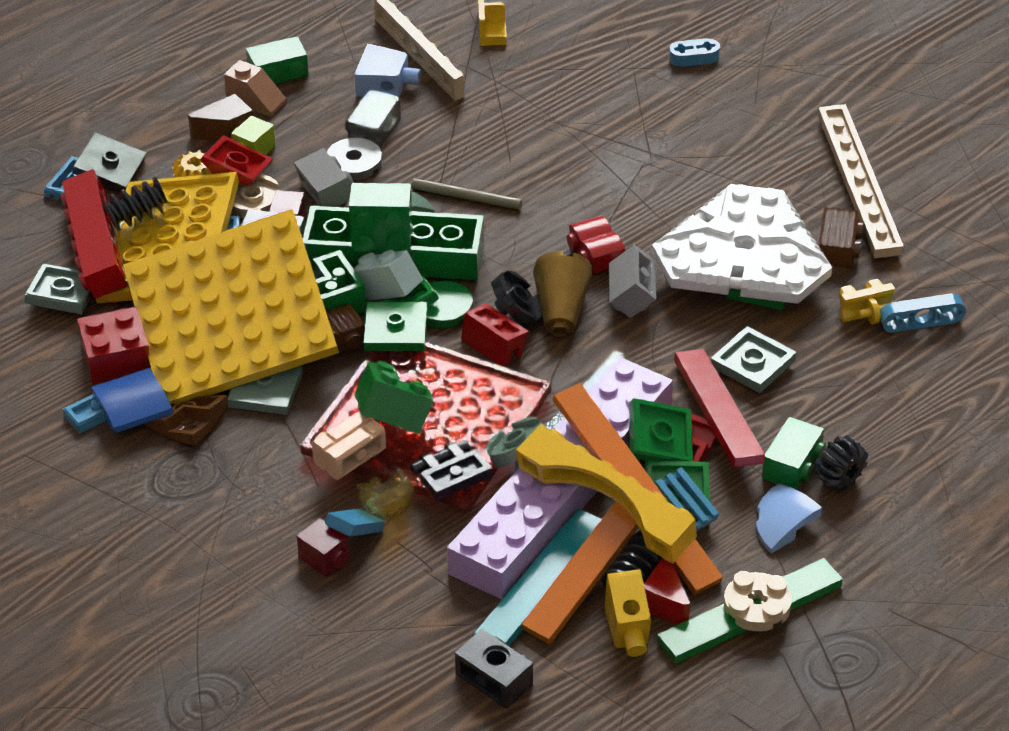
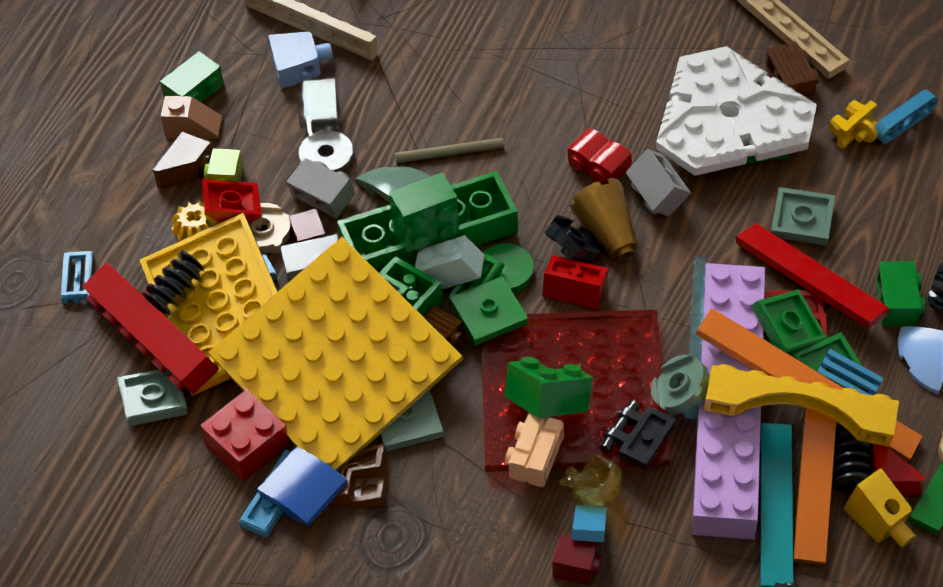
camera: 25 degrees left, 10 degrees up
plate [72,133,146,192] -> none

